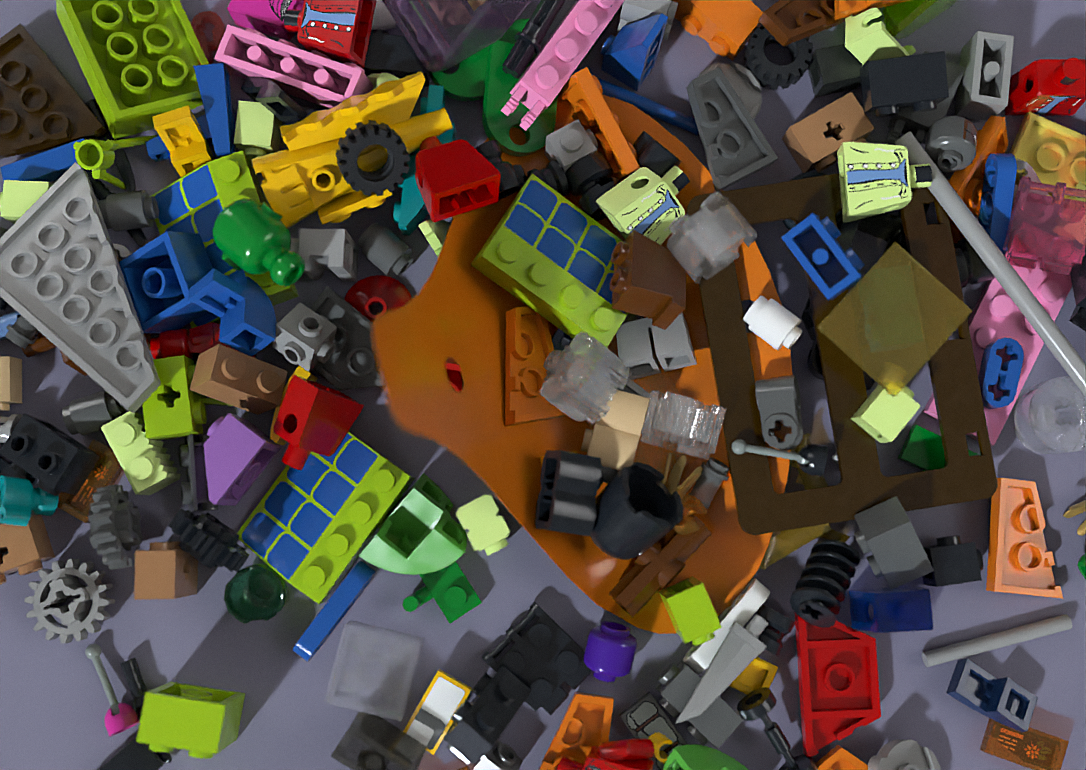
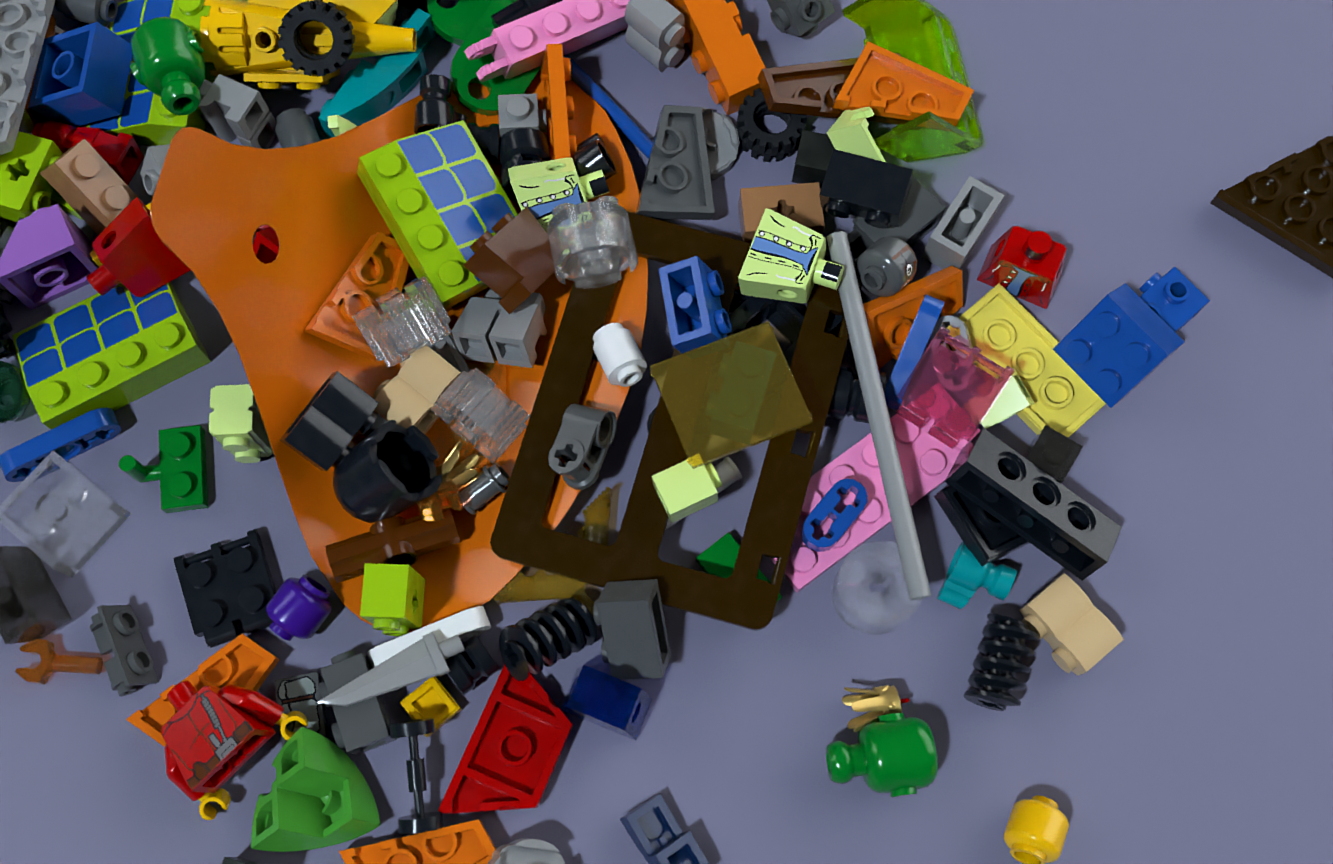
camera: 30 degrees right, 10 degrees down
blue brick [188,269,276,357] -> none
bright green brick [359,473,467,575] -> none
slope [401,669,472,755] -> none
red torso [415,136,501,222] -> none
black brick [444,665,532,765] -> none
blue slope [600,13,669,92] -> none
hinge [732,439,828,477] -> none
black brick [922,535,983,587] -> none
light grey bar [922,614,1072,667] -> none
orange wing [986,478,1063,599] -> none

